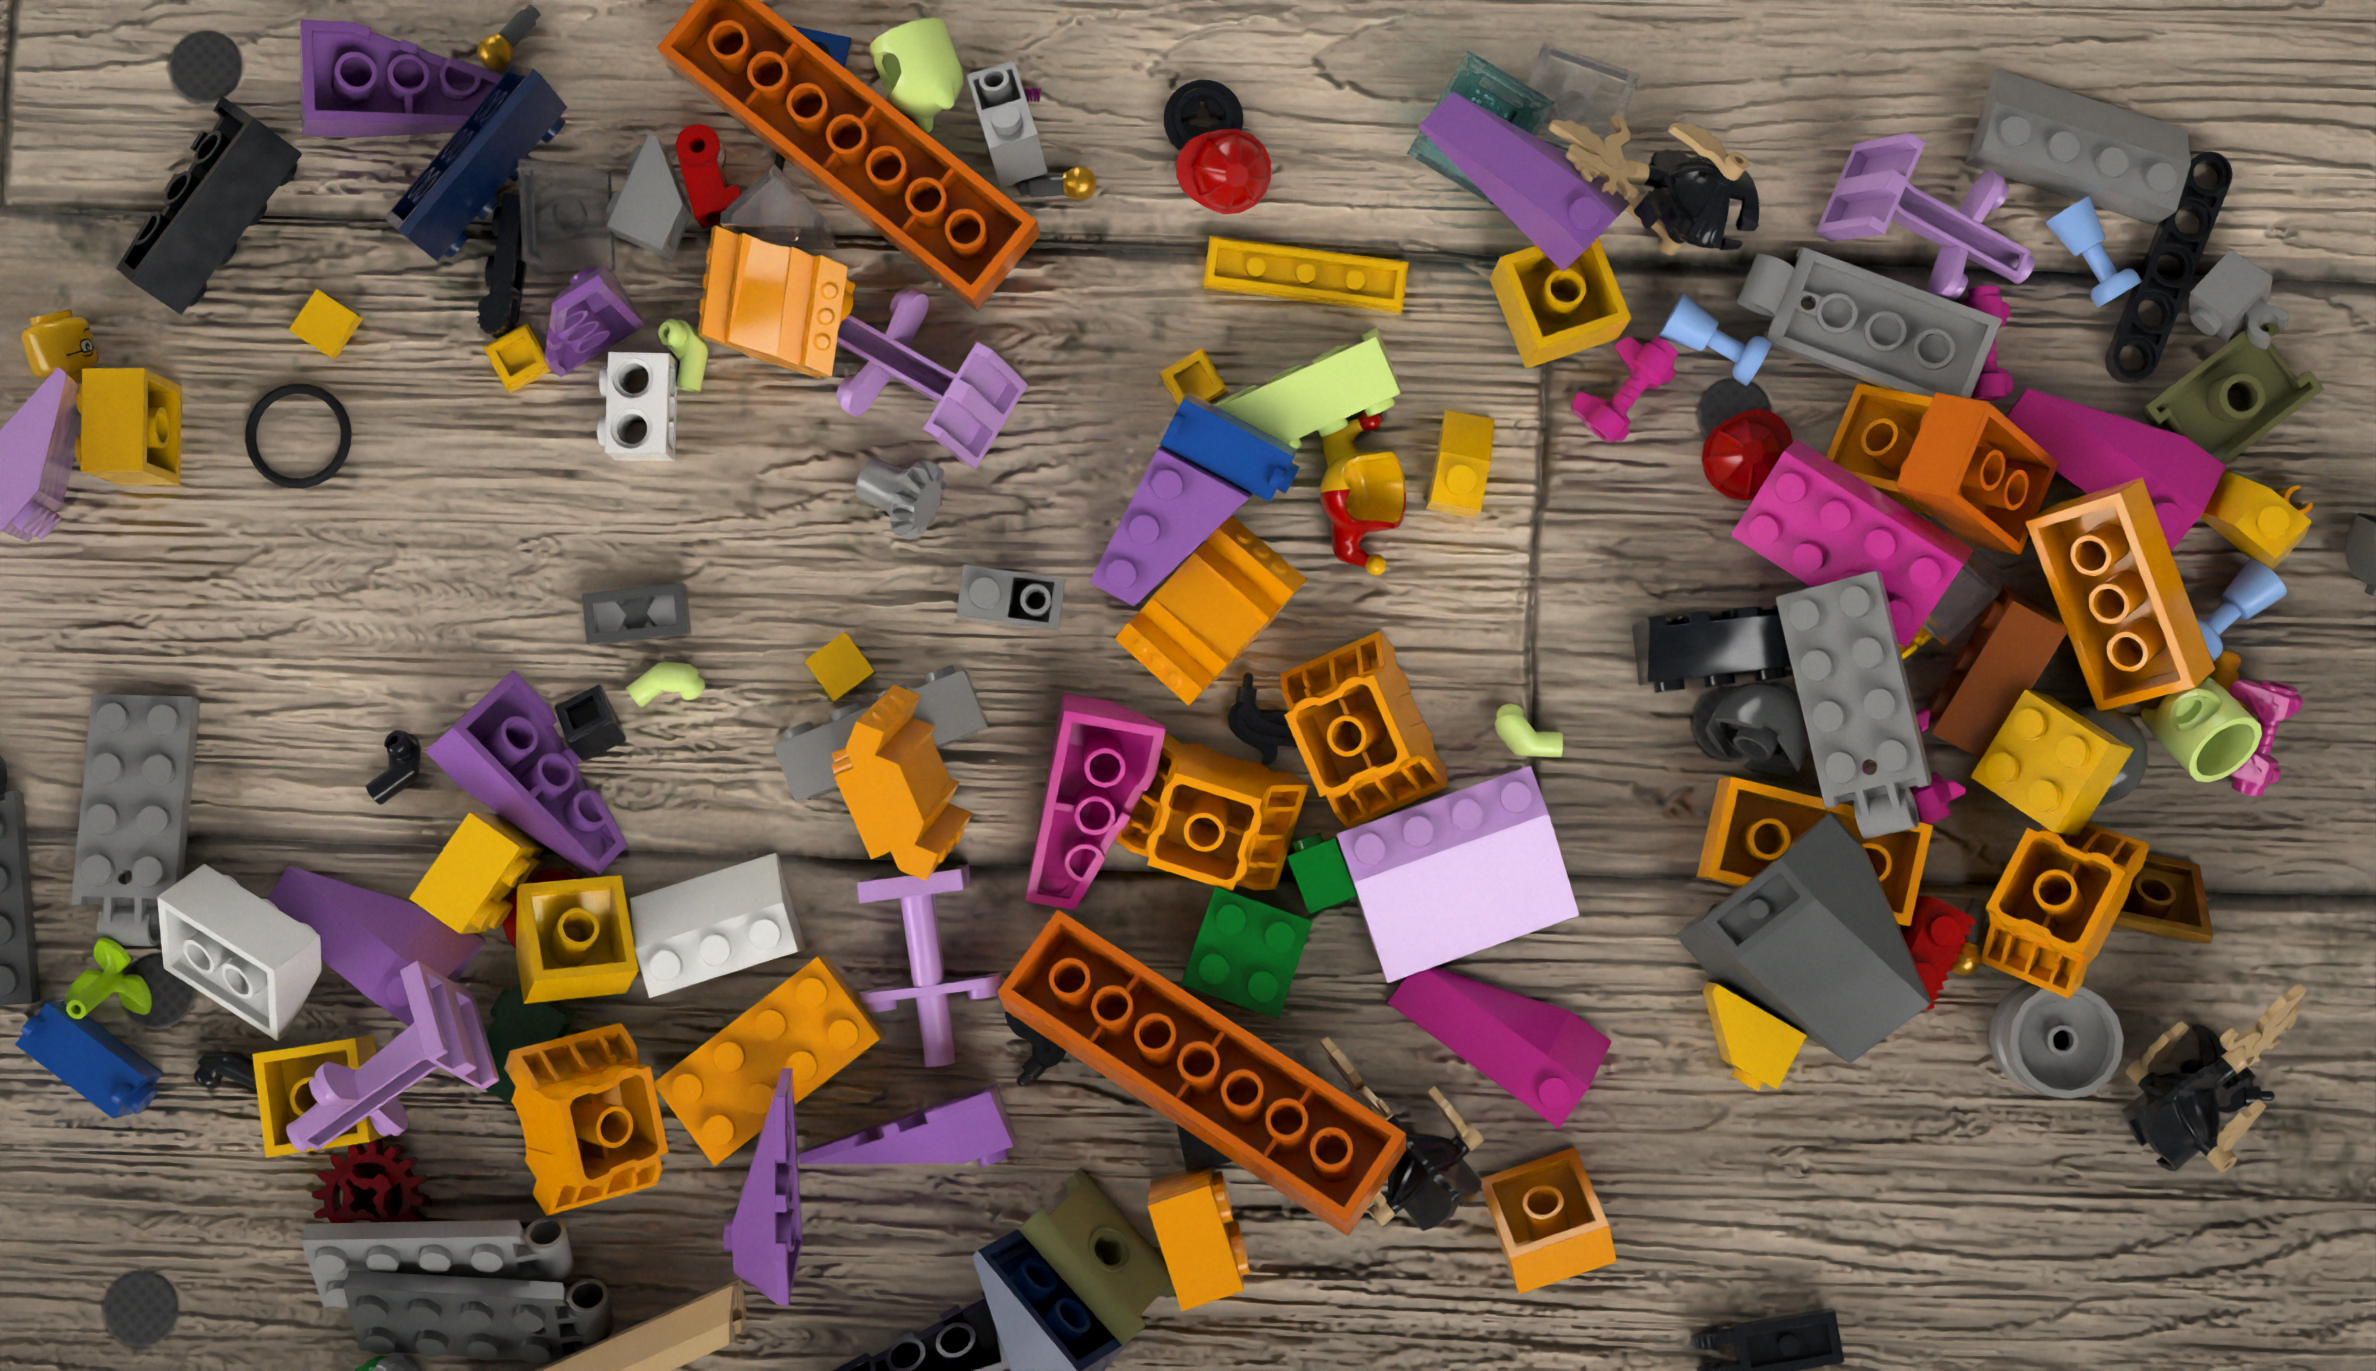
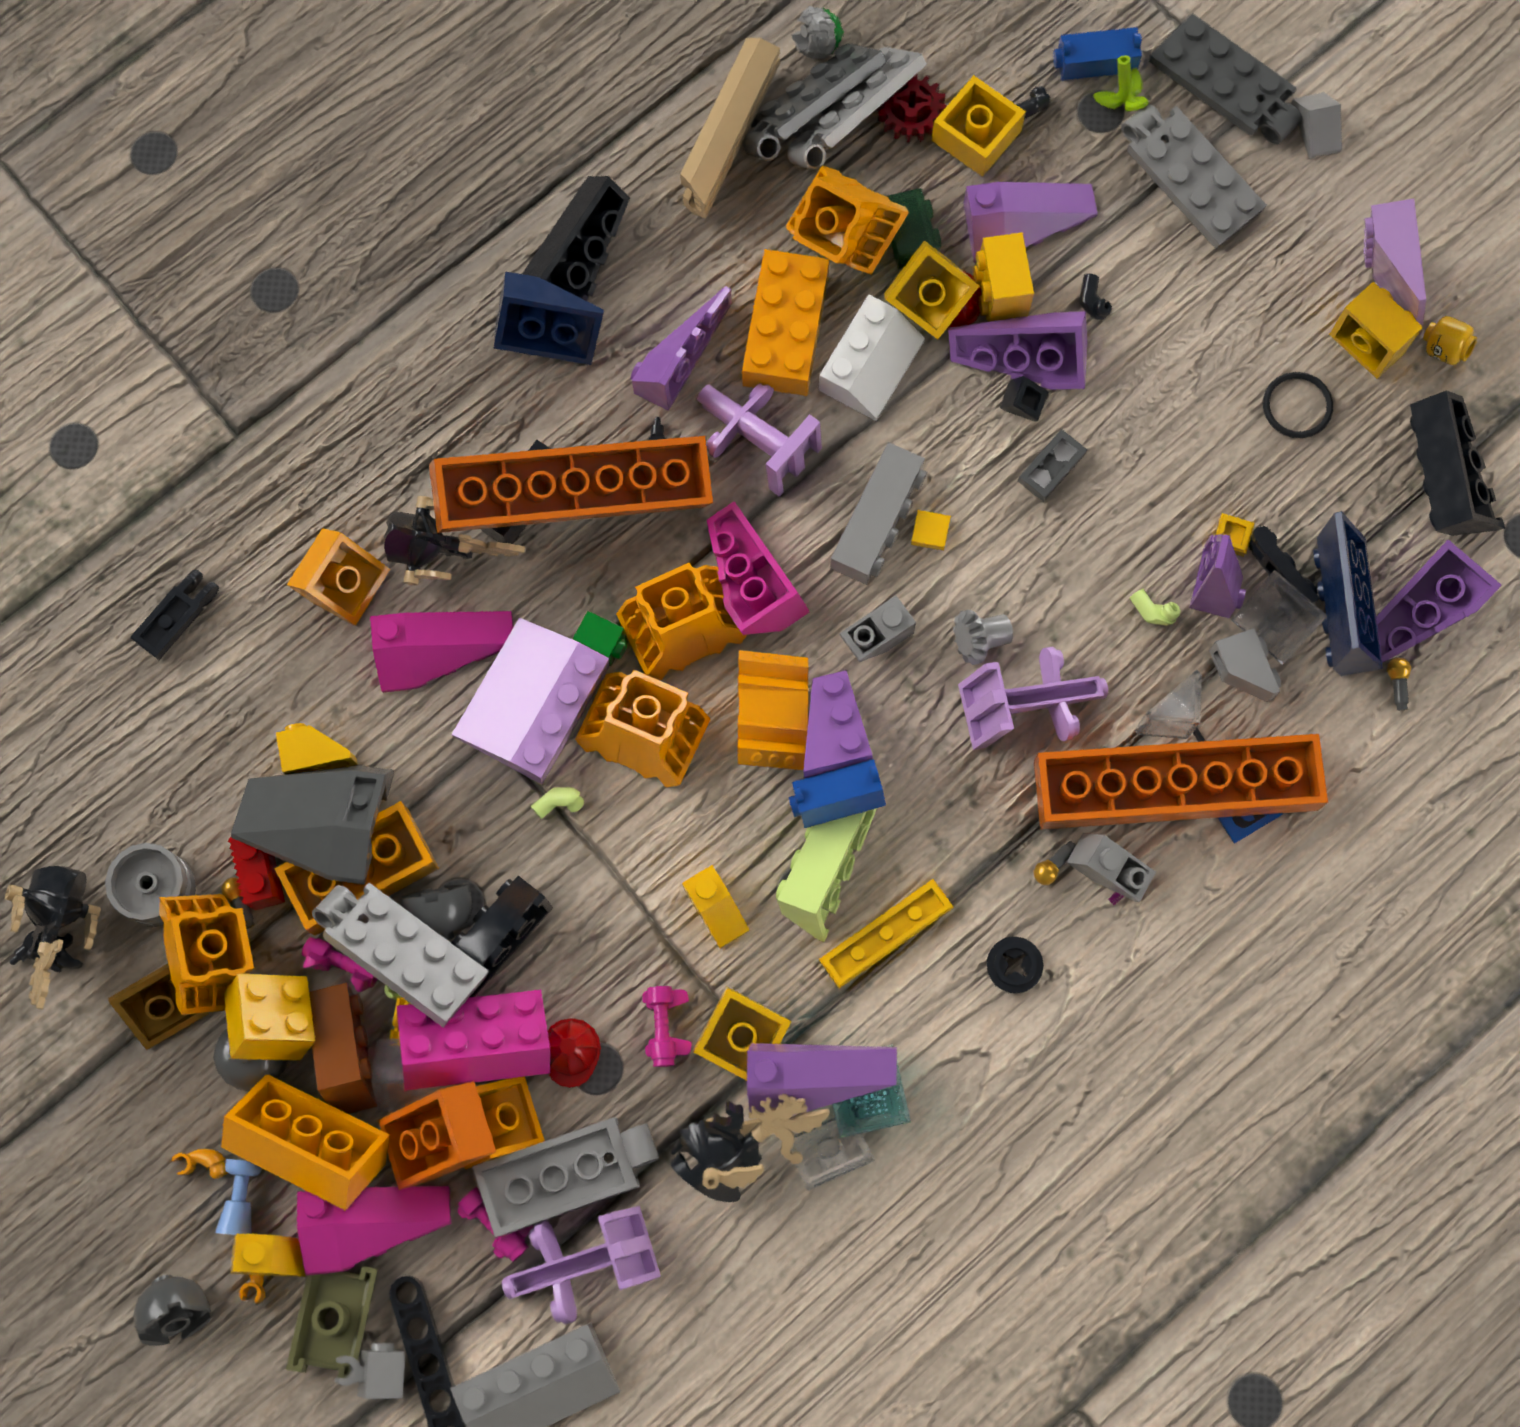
camera: 140 degrees right, 10 degrees down
white slope [157,864,322,1041] -> none
lavender piece [286,960,500,1152] -> none
yellow tile [288,288,363,360] -> none
white brick [597,352,678,462] -> none
yellowish green arm [626,661,705,707] -> none
red leg [676,124,750,229] -> none
light orange slope [698,225,856,379] -> none
medium lavender wedge [723,1068,803,1305] -> none
light orange slope [831,685,972,881] -> none
yellowish green piece [869,18,964,134] -> none
olive piece [1018,1168,1175,1346] -> none
light orange brick [1147,1167,1251,1311] -> none
yellow tile [1159,347,1228,408] -> none
red piece [1176,129,1271,214] -> none
green piece [1181,886,1313,1019] -> none
black piece [1228,673,1298,765] -> none
yellow piece [1320,411,1406,576] -> none
light blue piece [1658,293,1772,386] -> none
light blue piece [2045,196,2142,308] -> none
yellowish green piece [2141,675,2262,782] -> none
dark pink piece [2229,680,2303,796] -> none

